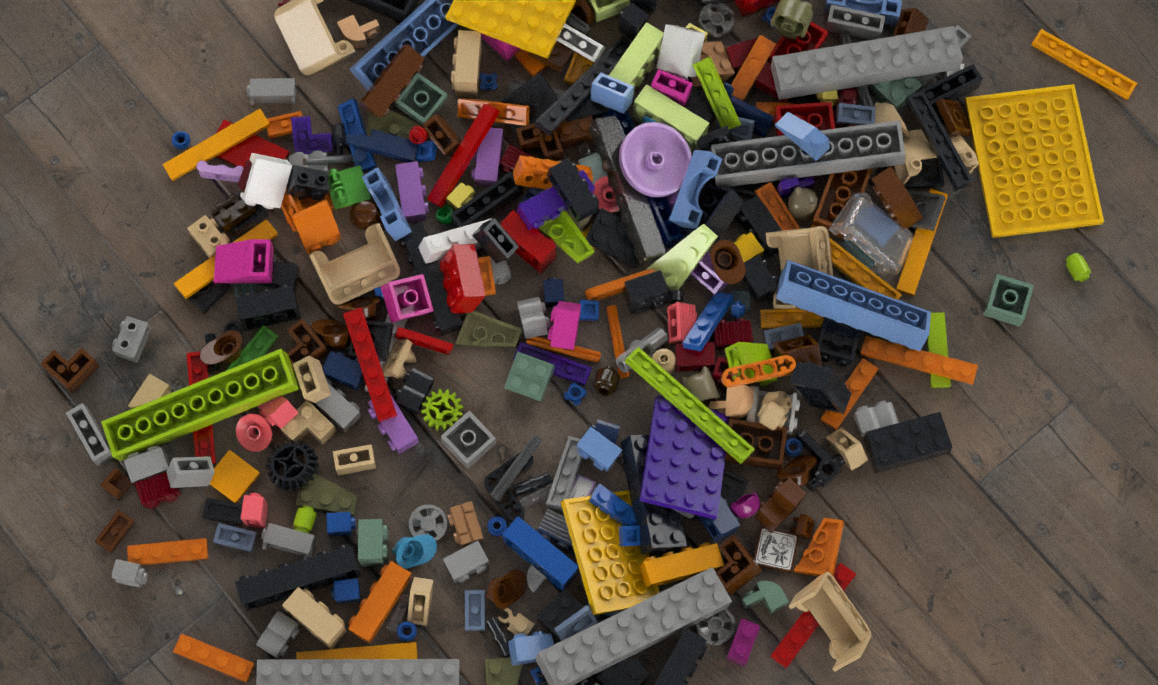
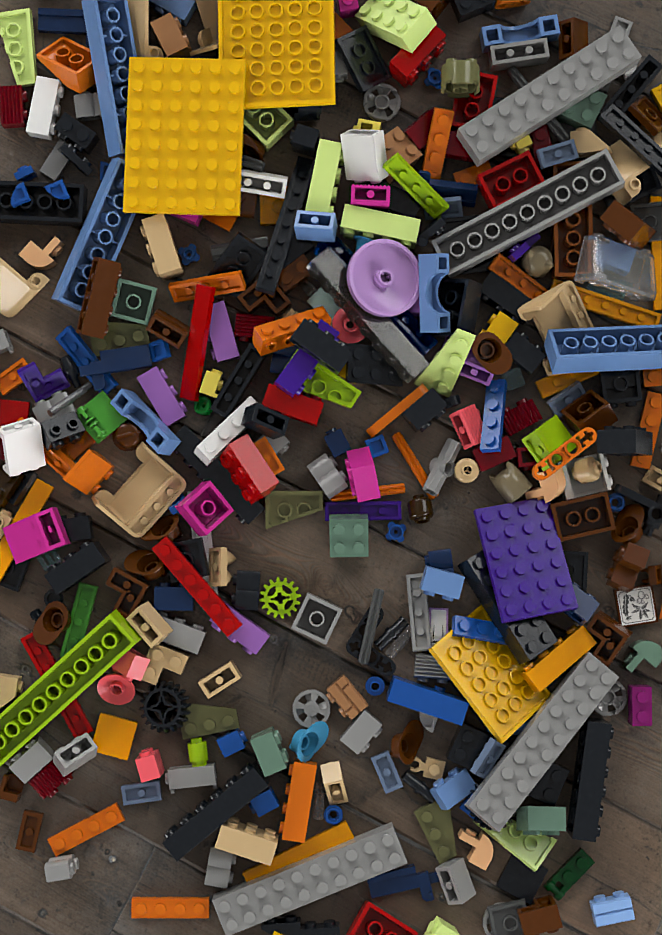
camera: 20 degrees left, 15 degrees up
black tile [203,498,243,526] -> none
red tile [394,326,454,355] -> none
red plate [409,126,427,144] -> none
blue plate [619,525,641,546] -> none
lime tile [624,347,755,464] -> none
magenta hair [730,492,760,518] -> none
blue plate [731,300,745,319] -> none
tan head [757,401,787,430] -> none
medium blue slope [775,112,829,161] -> none

